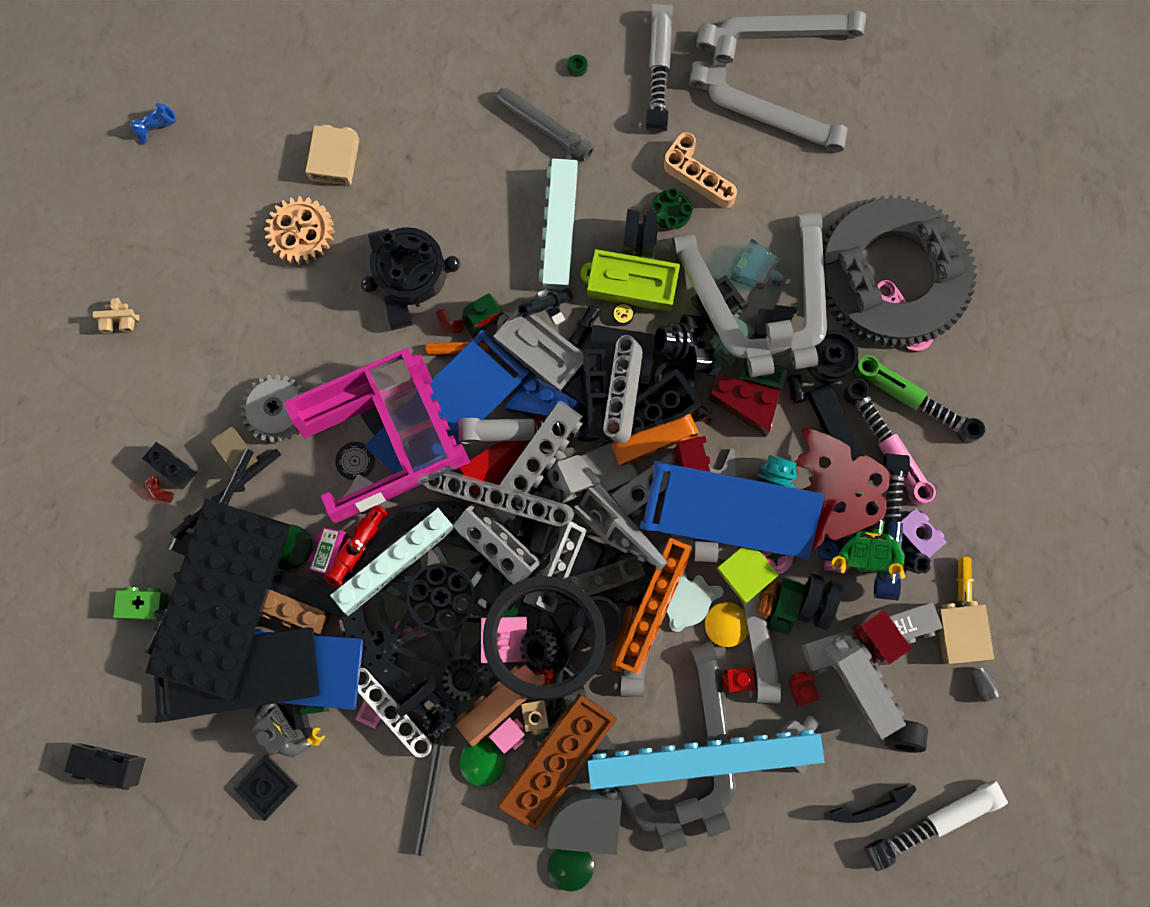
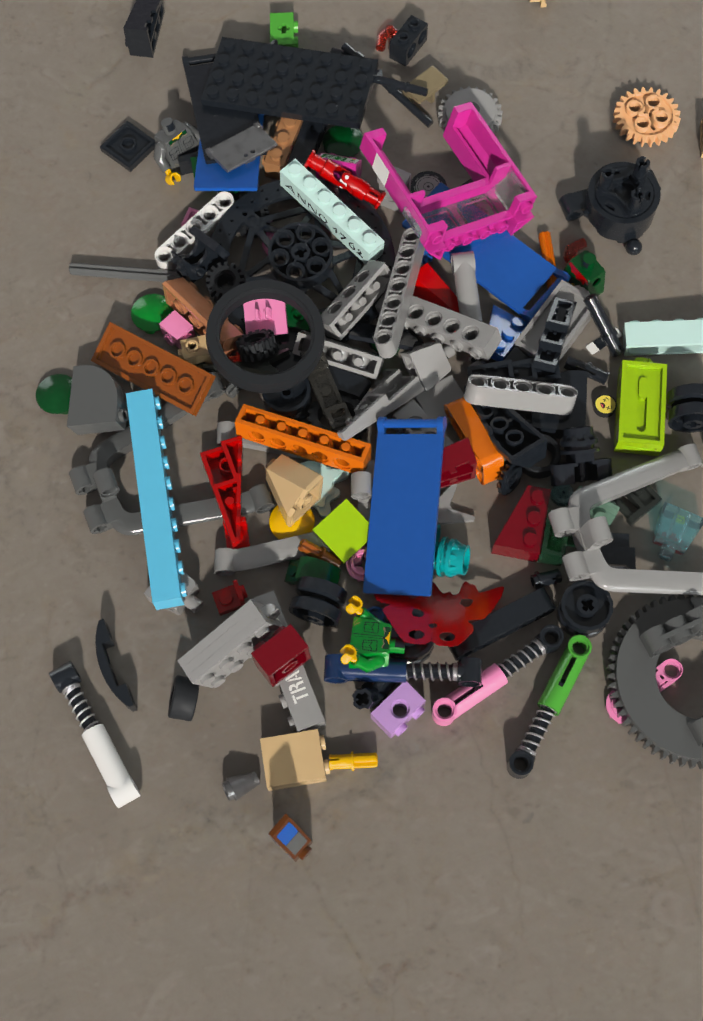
camera: 85 degrees right, 10 degrees down
none -> red wedge [200,435,242,547]
none -> flat silver door [205,122,278,173]
none -> tan slope [266,454,323,527]
none -> slope [268,814,312,862]
none -> black slope [532,297,577,373]

